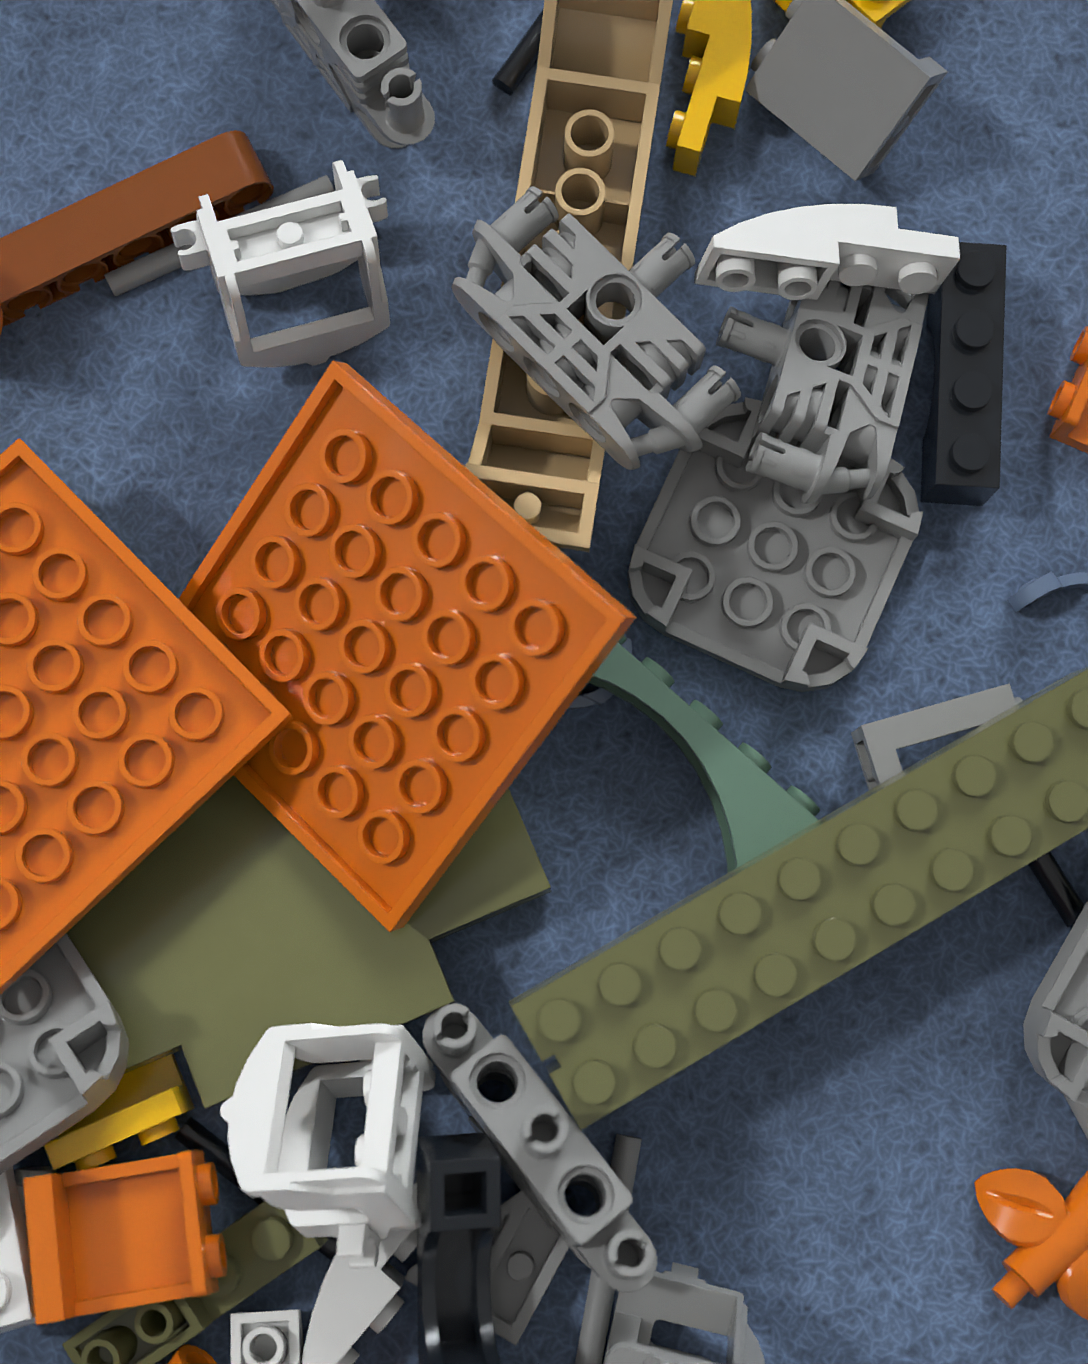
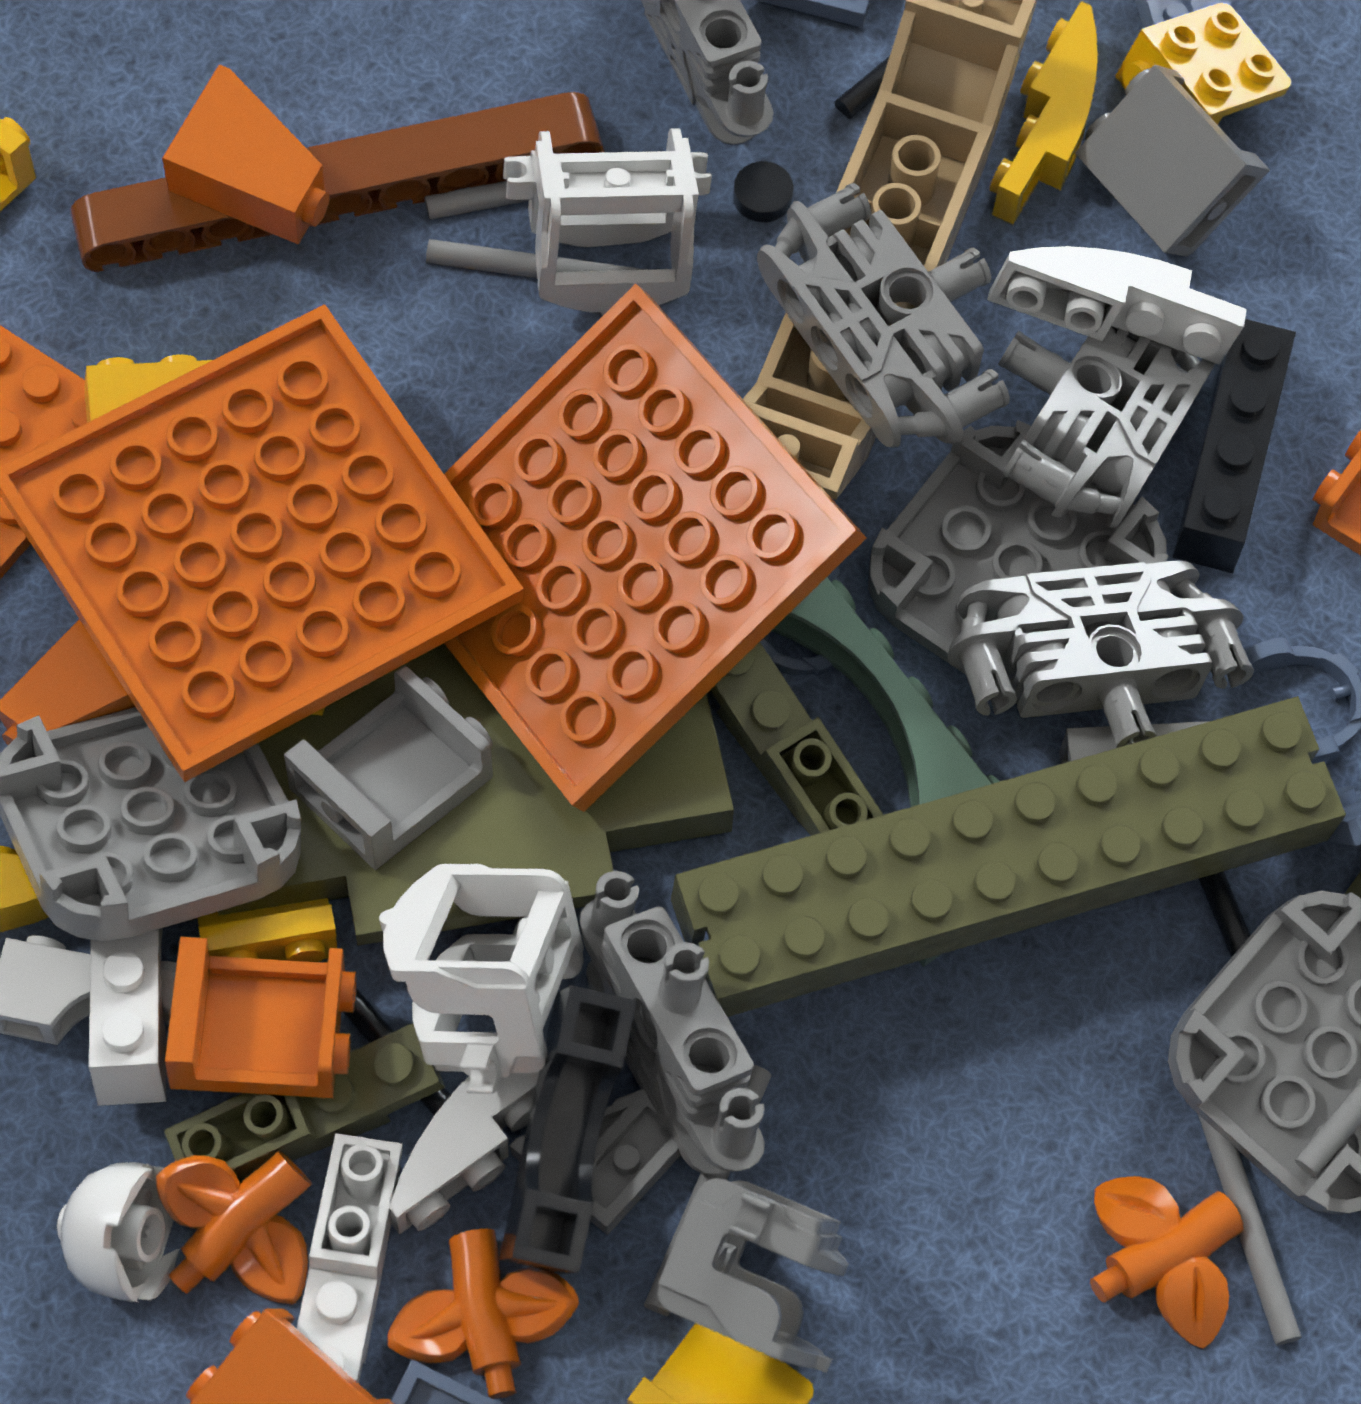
camera: 10 degrees right, 15 degrees down
none -> light grey panel [284,665,493,870]
none -> light grey bar [426,239,648,279]
none -> olive slope [710,642,883,835]
none -> black tile [733,161,793,223]
none -> light grey piece [947,561,1254,748]

